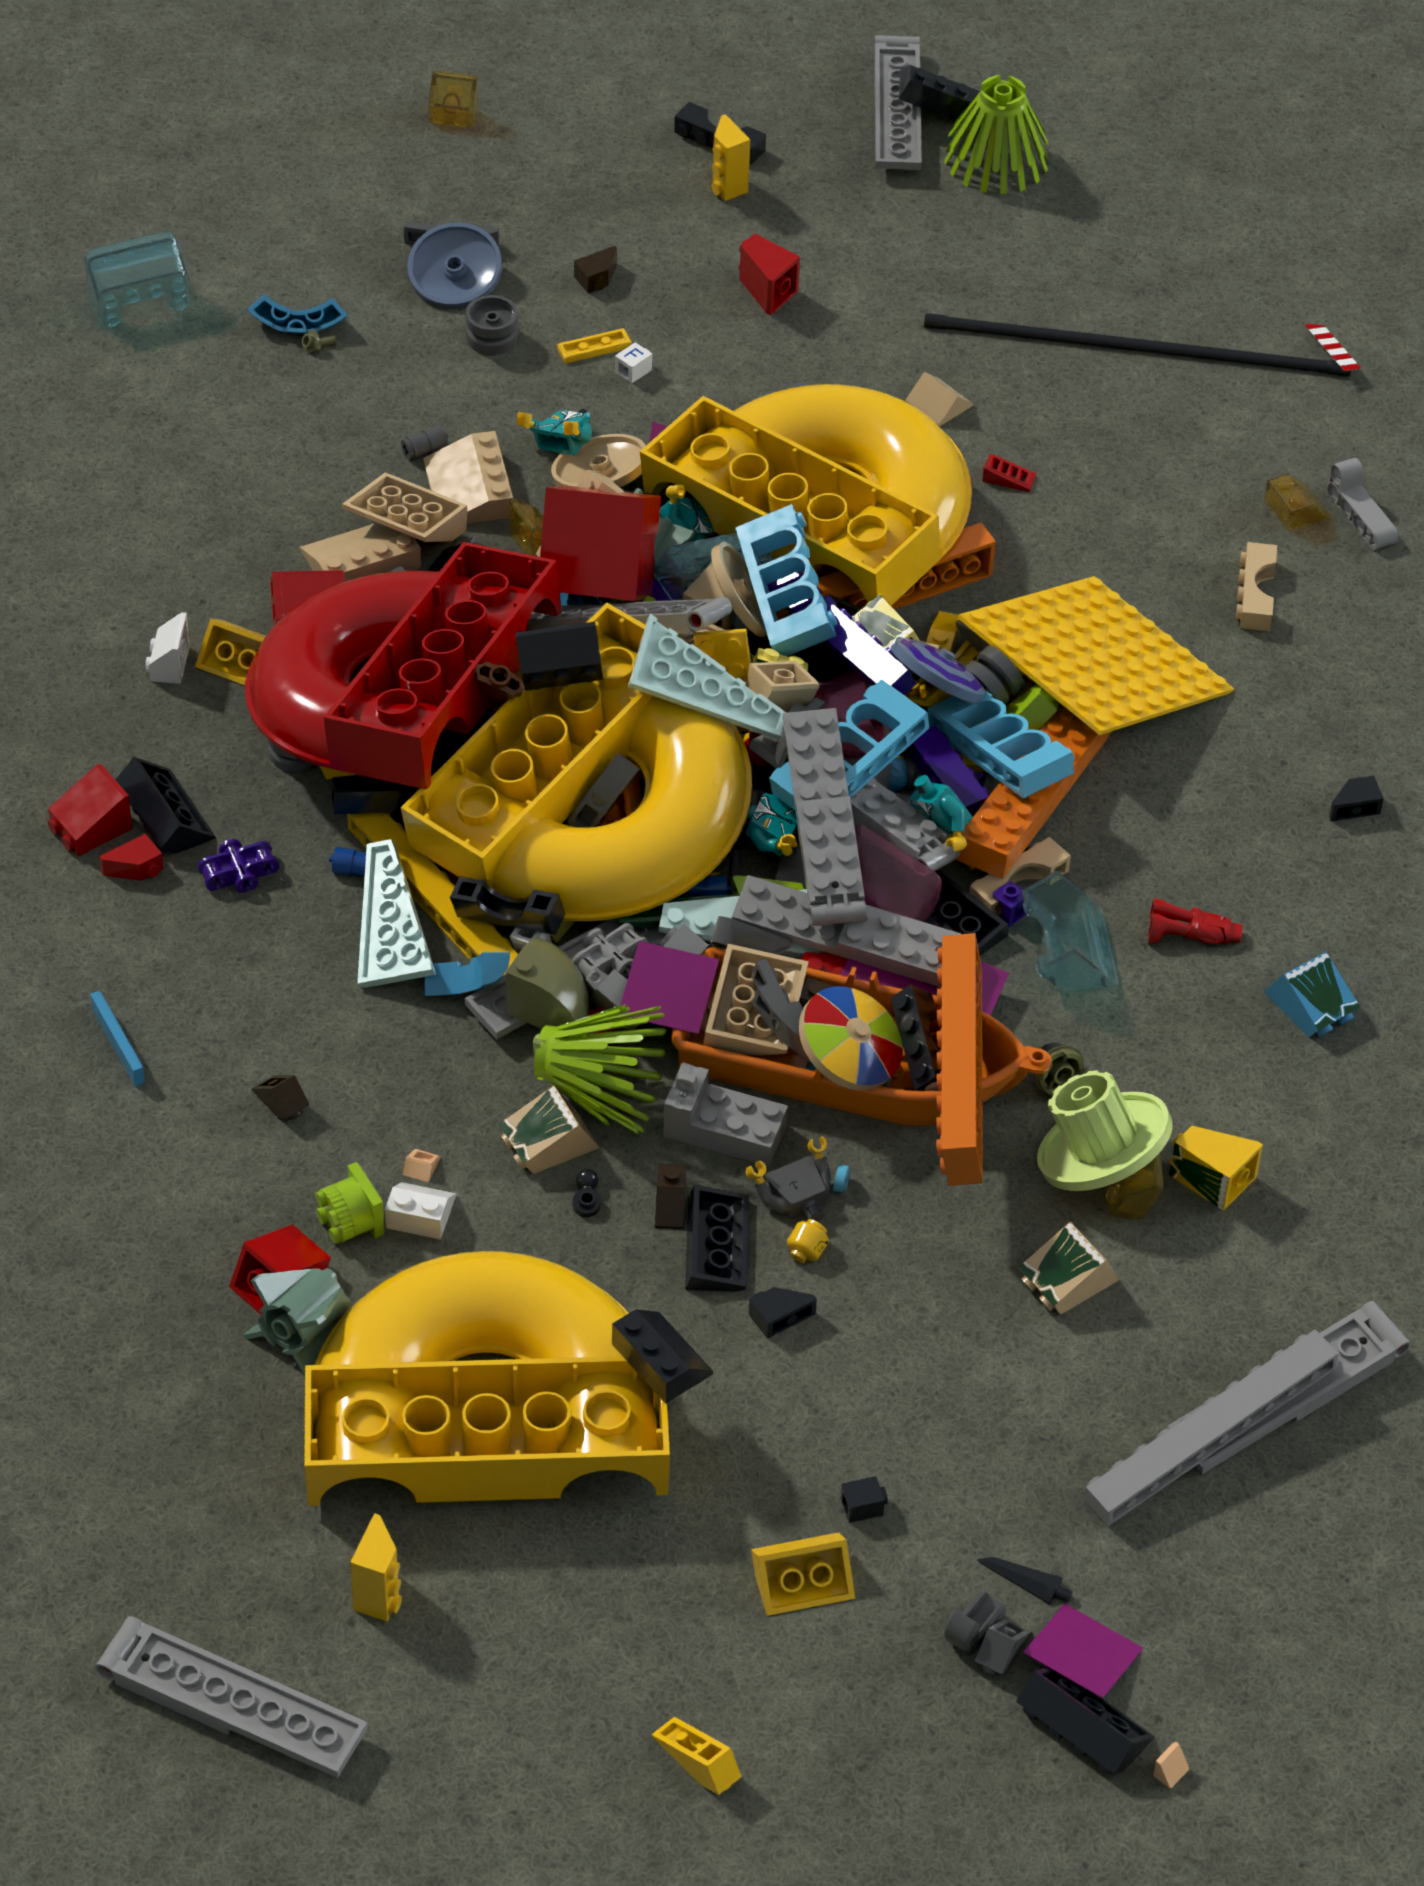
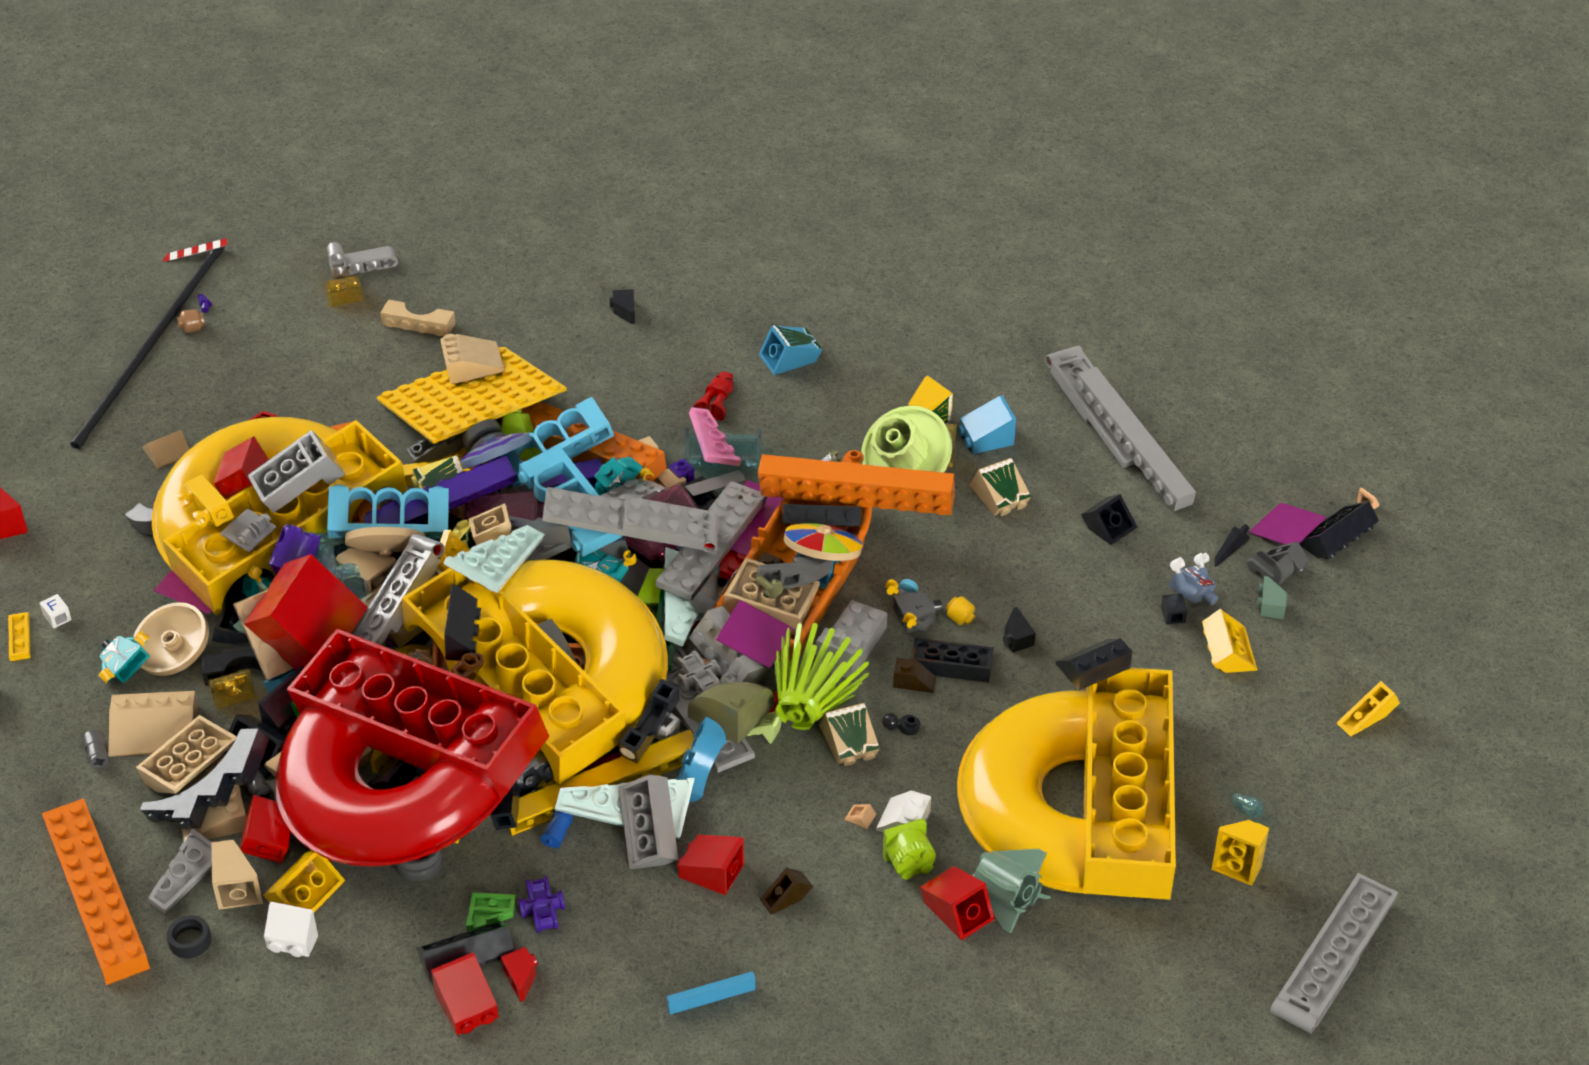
camera: 80 degrees left, 5 degrees down
none -> orange brick [42,798,150,985]
none -> arch [140,729,269,830]
none -> light grey wing [148,828,212,914]
none -> black tyre [167,915,211,959]
none -> yellow brick [176,474,234,527]
none -> medium nougat head [177,309,204,333]
none -> dark purple bar [198,294,212,313]
none -> tan slope [212,840,263,910]
none -> red slope [214,436,269,499]
none -> light grey hinge [220,509,276,552]
none -> light grey hinge [248,430,345,513]
none -> dark purple cylinder [268,524,321,575]
none -> tan slope [440,334,504,385]
none -> bright green wing [466,893,517,931]
none -> light grey slope [619,774,679,869]
none -> red slope [677,834,745,895]
none -> light grey sticker [684,470,745,496]
none -> bright pink wing [689,407,742,466]
none -> olive plate [755,575,783,599]
none -> slope [958,395,1016,454]
none -> black slope [1081,494,1137,545]
none -> sand blue torso [1168,553,1218,606]
none -> clear light blue cone [1231,792,1264,818]
none -> sand green slope [1257,576,1287,619]

